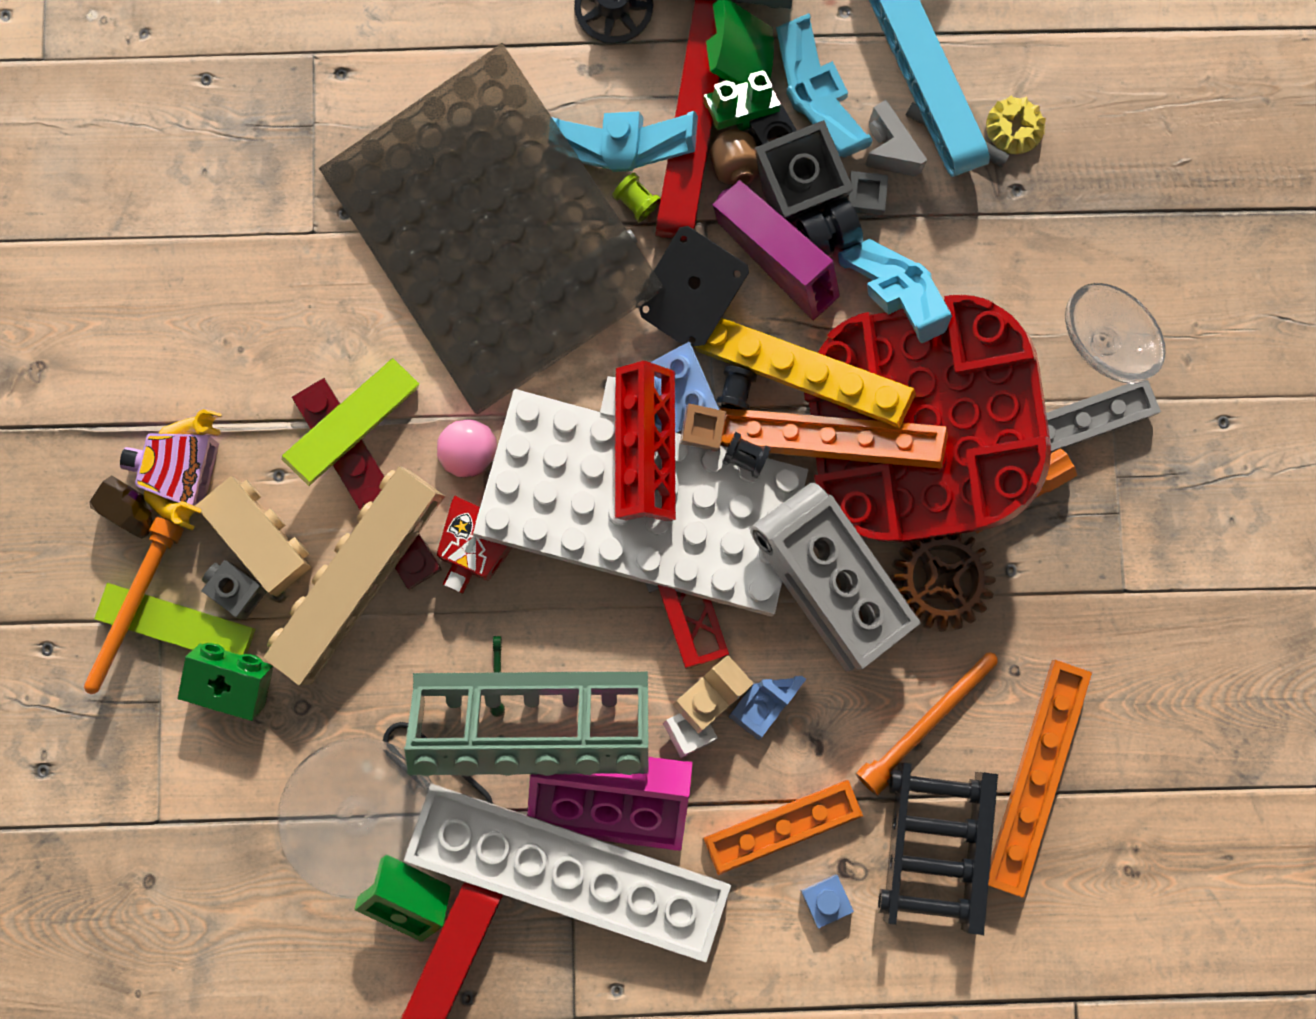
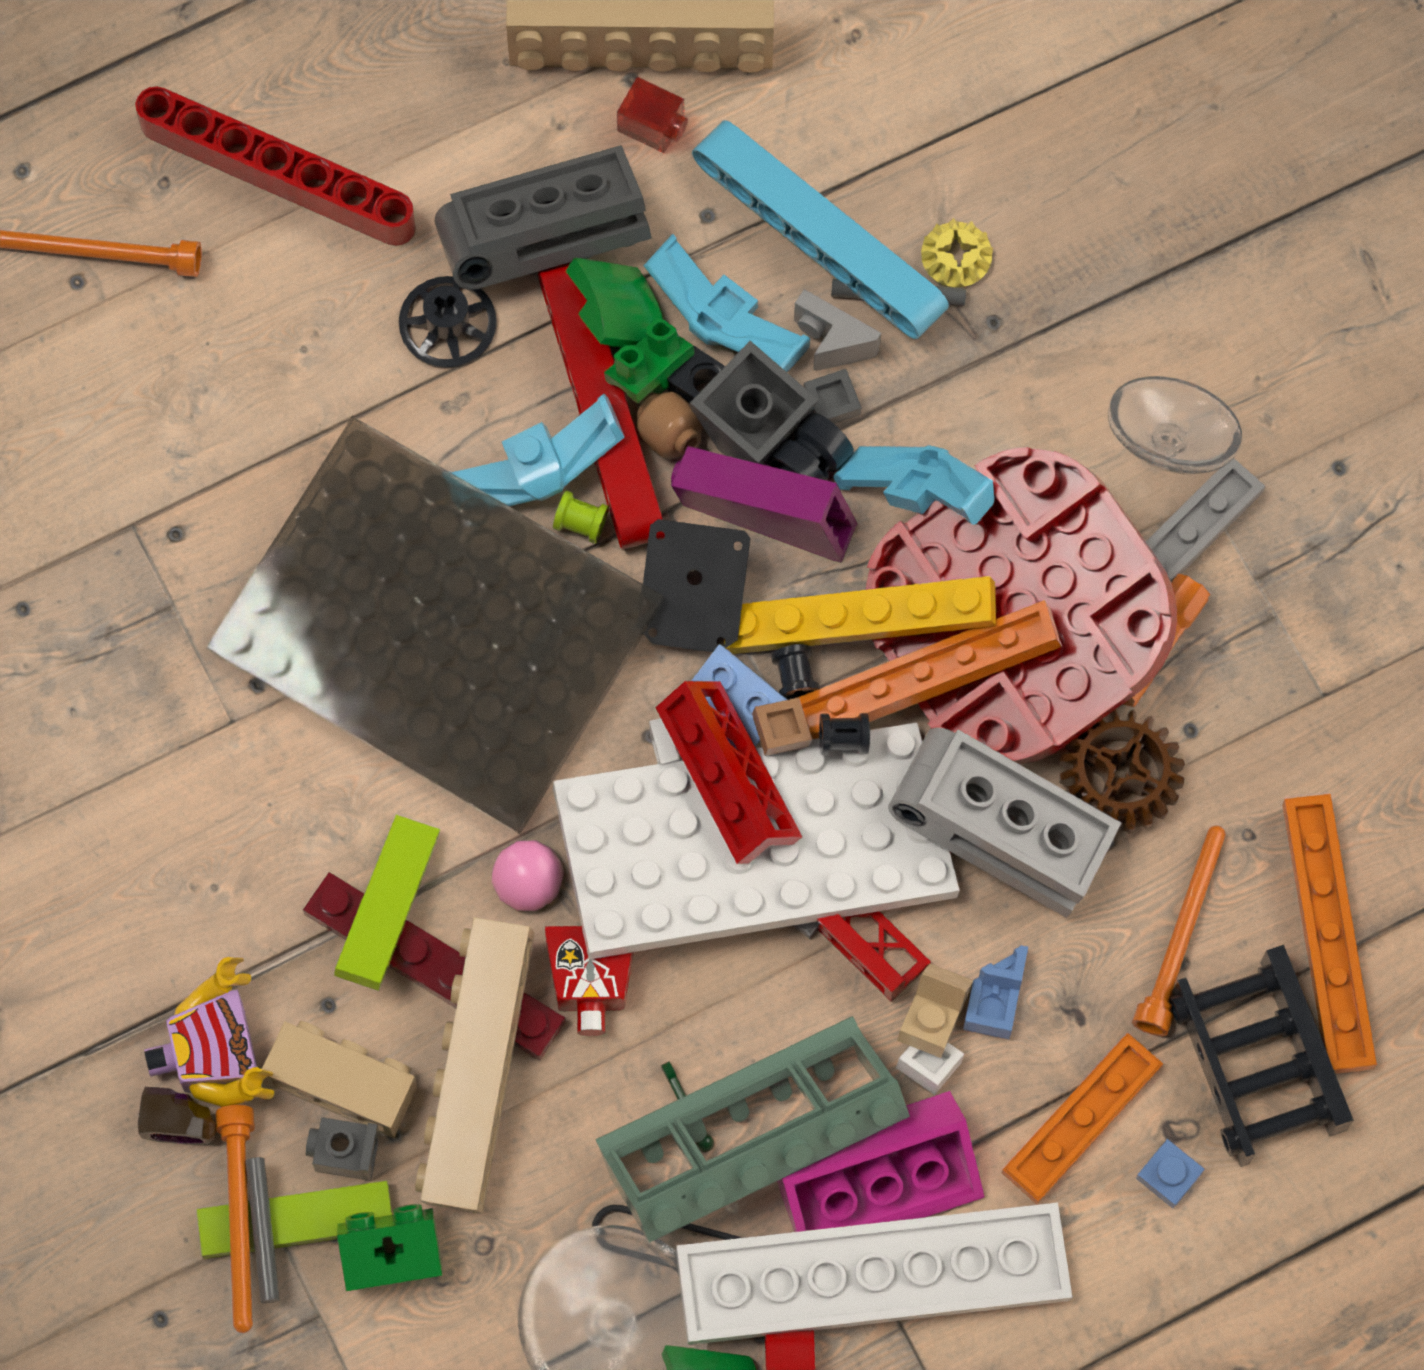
camera: 25 degrees left, 10 degrees down
none -> dark grey bar [245,1157,280,1304]

